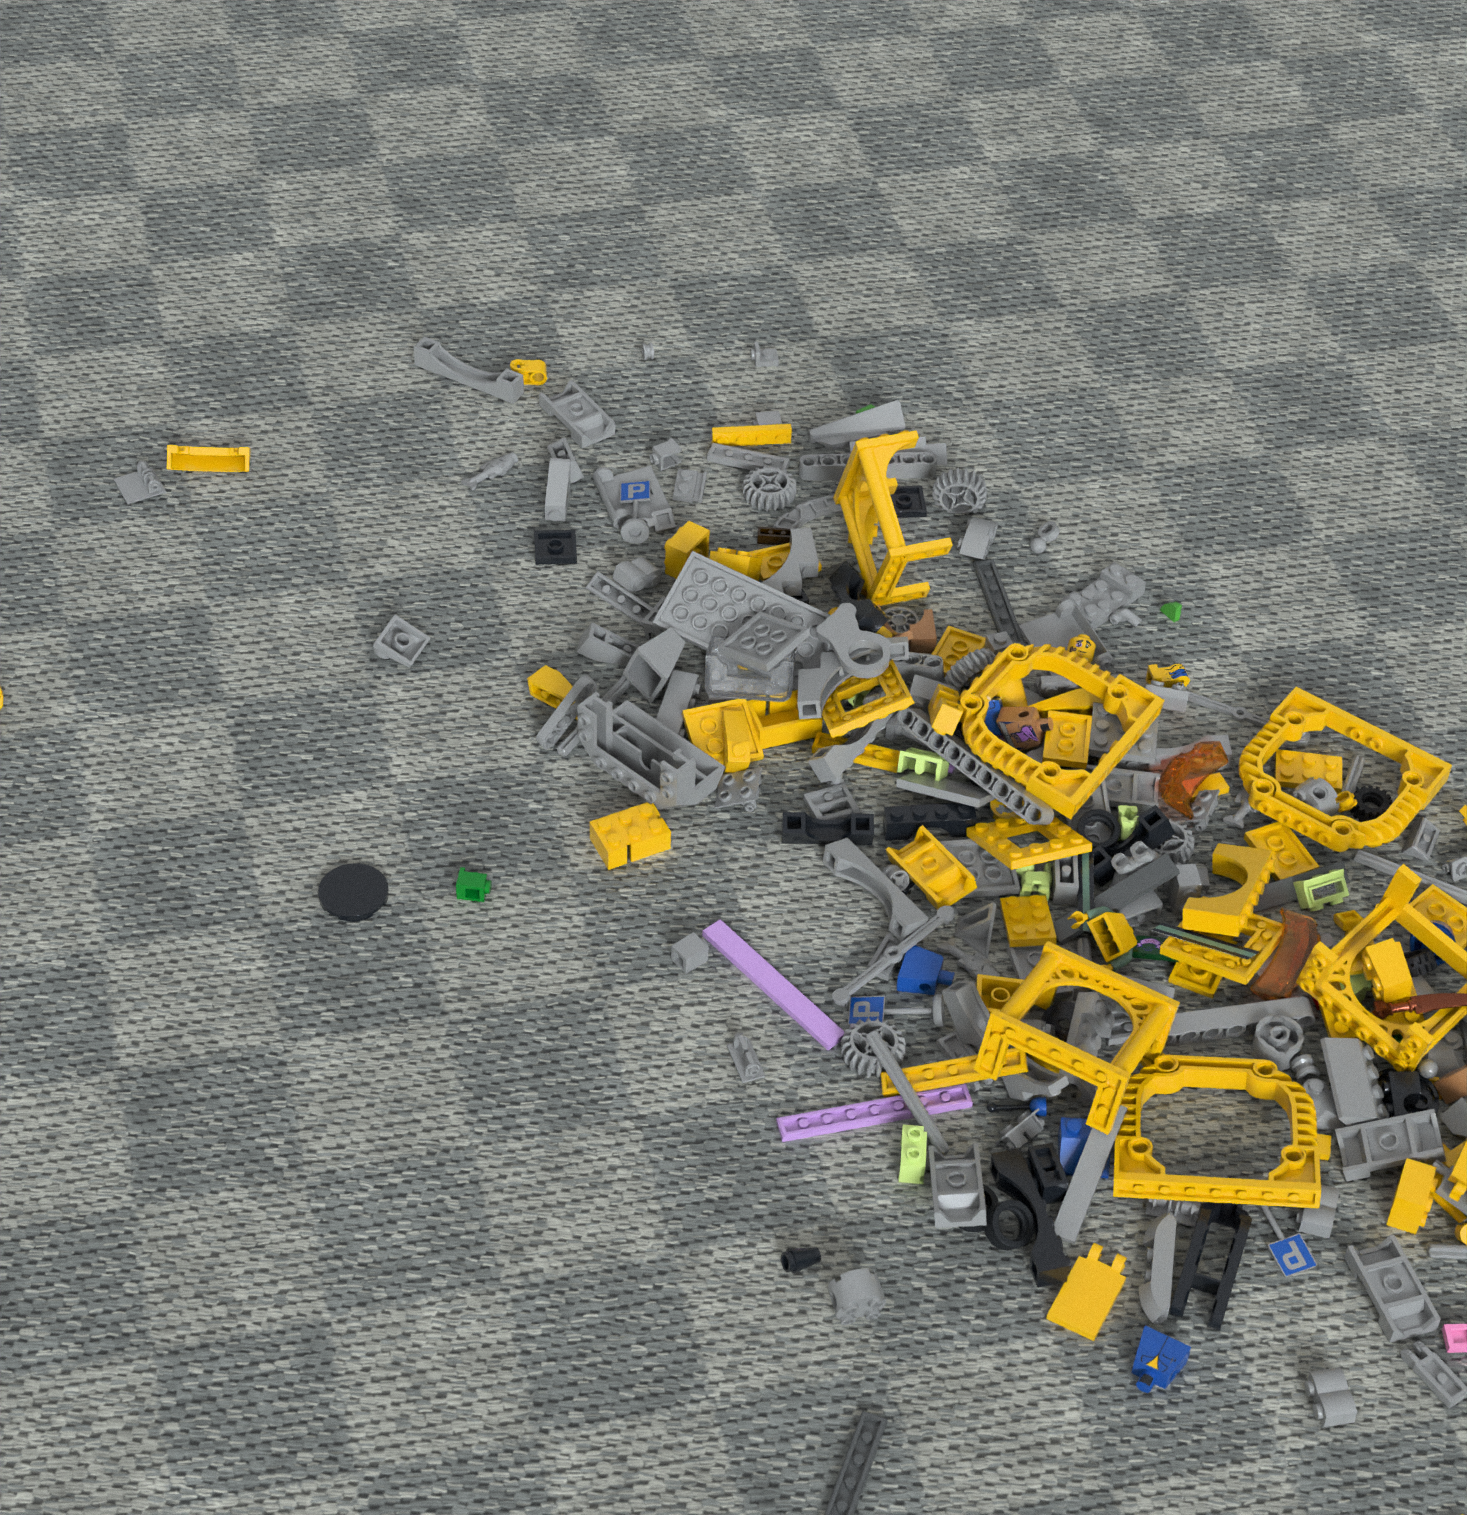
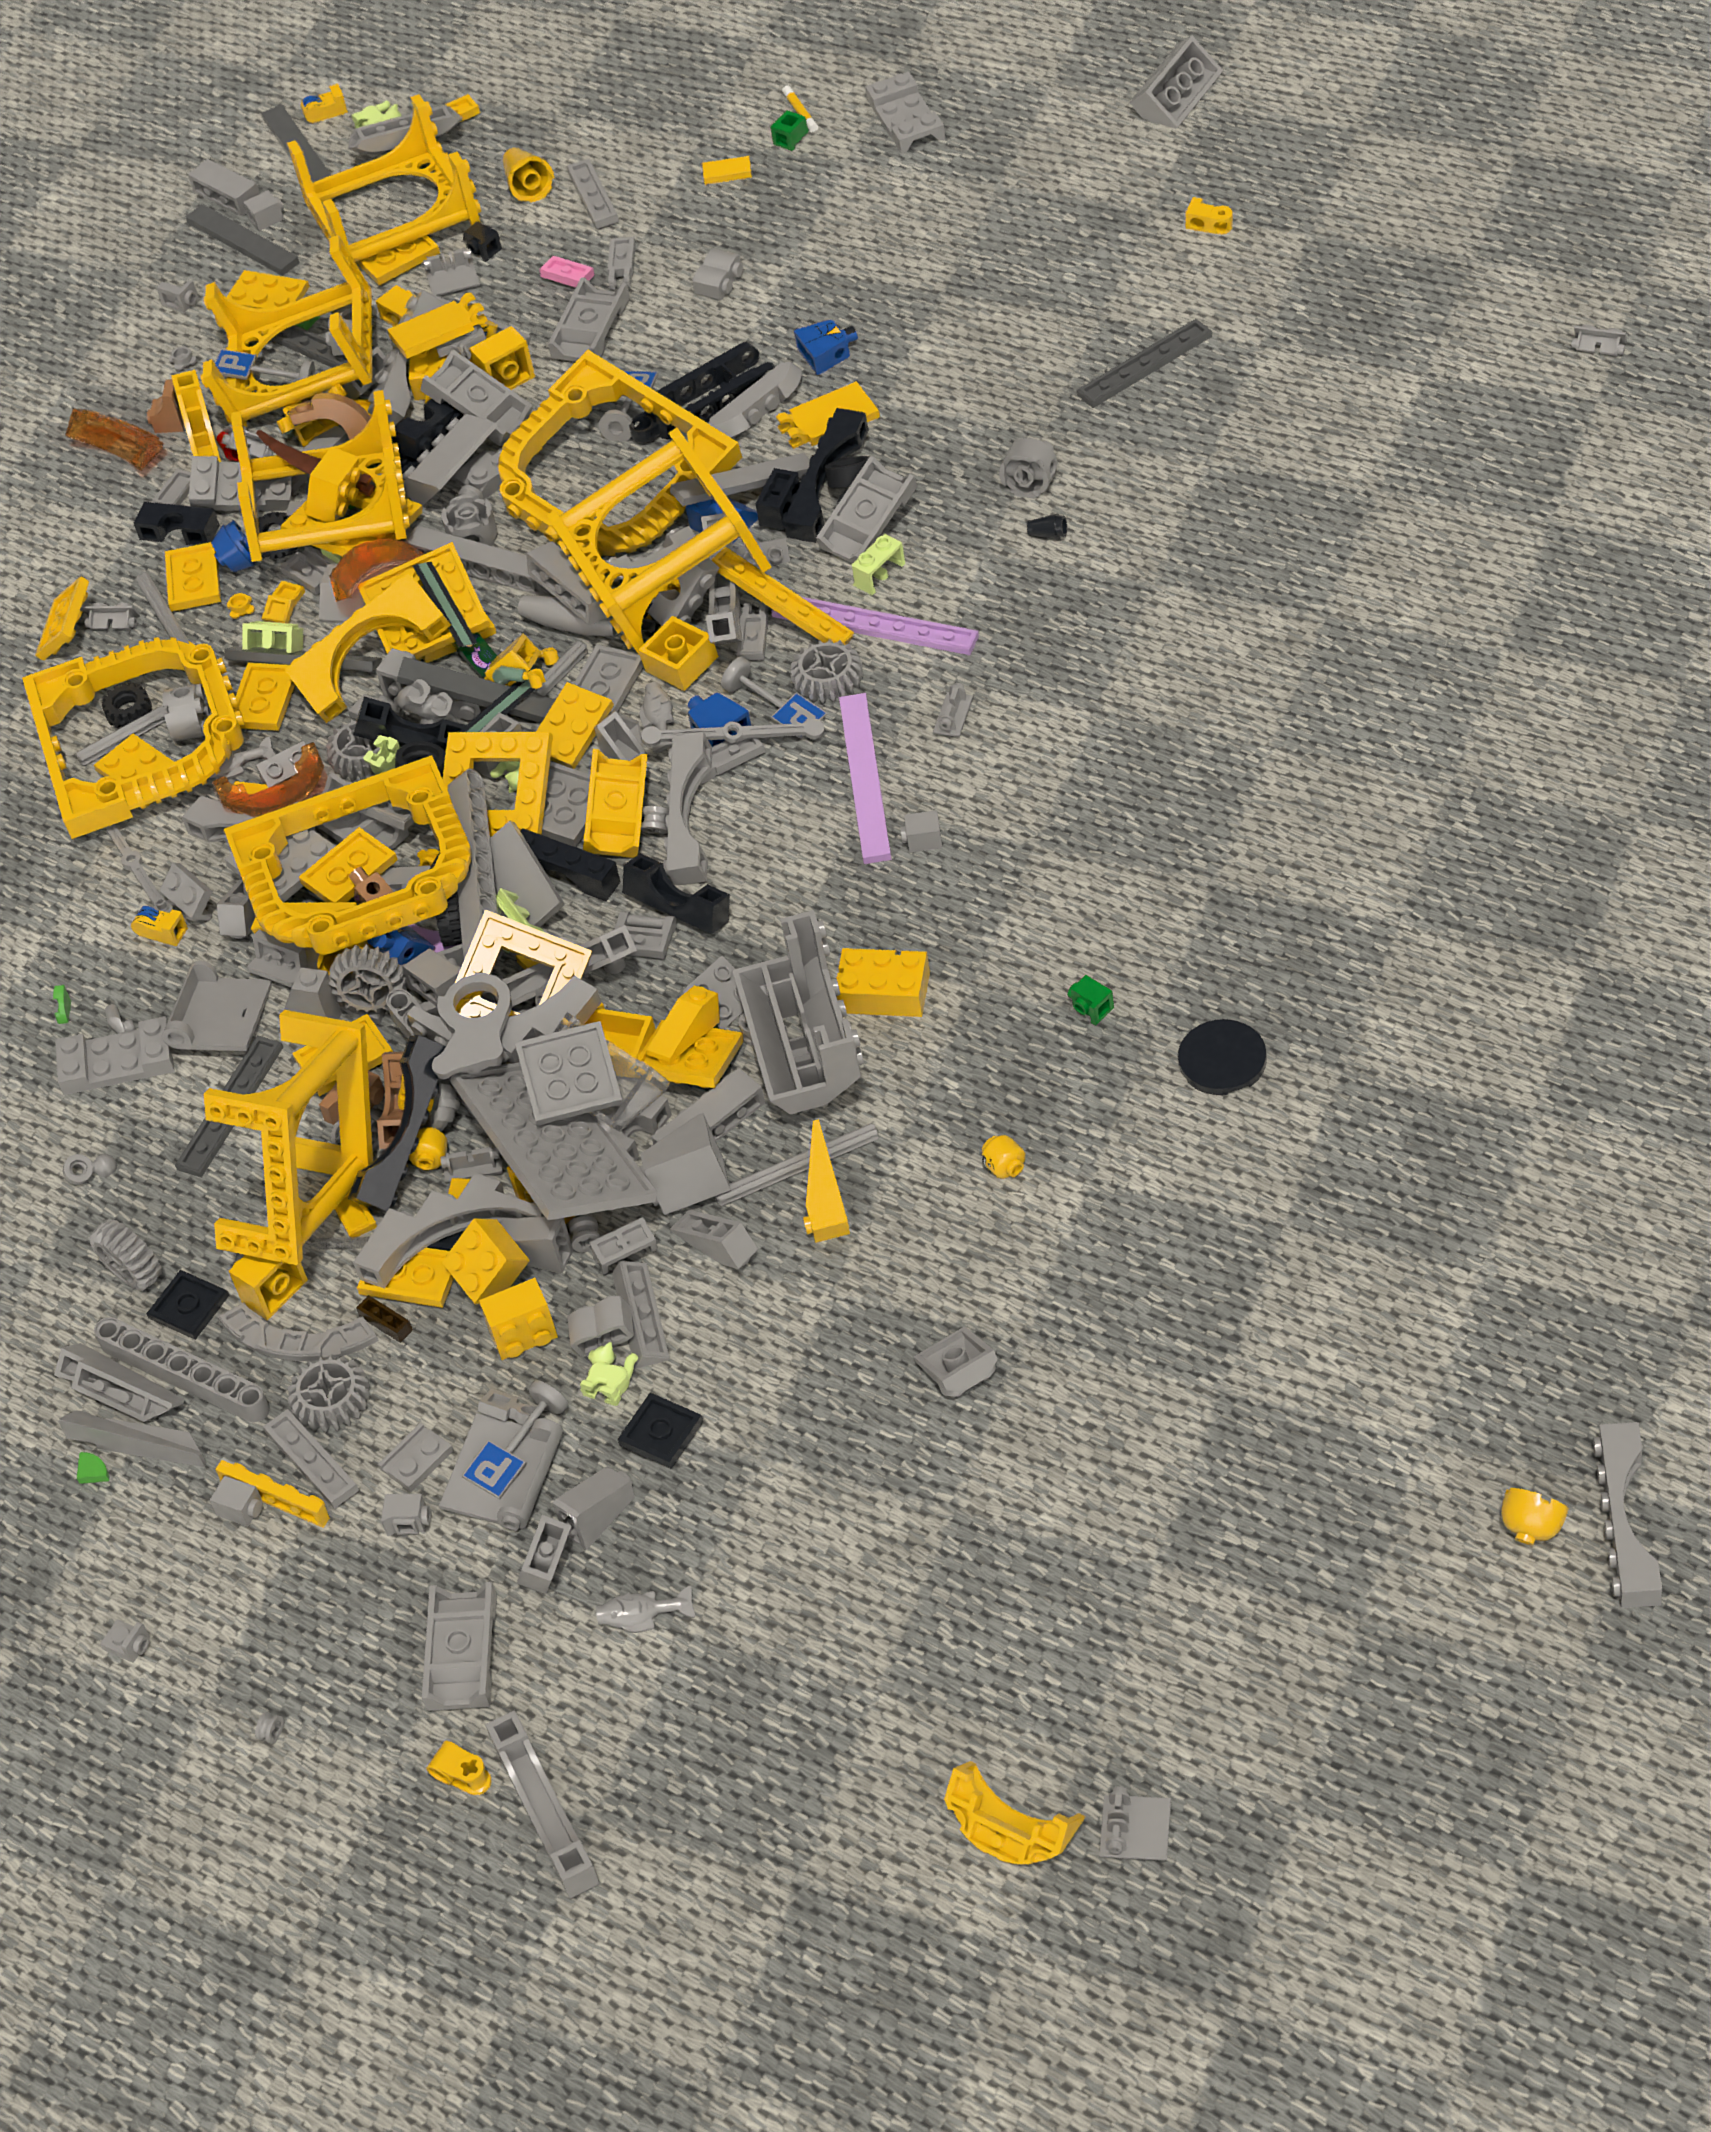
camera: 135 degrees left, 5 degrees up
light grey beam [536,675,597,749] -> none
light grey axle [866,1030,950,1155] -> none
yellow arch [928,683,963,735] -> none
light grey brick [957,517,999,560] -> none
yellow head [1067,634,1096,663] -> none
yellow plate [1335,791,1358,812] -> none
none -> yellowish green animal [580,1342,638,1406]
none -> yellow head [981,1135,1025,1179]

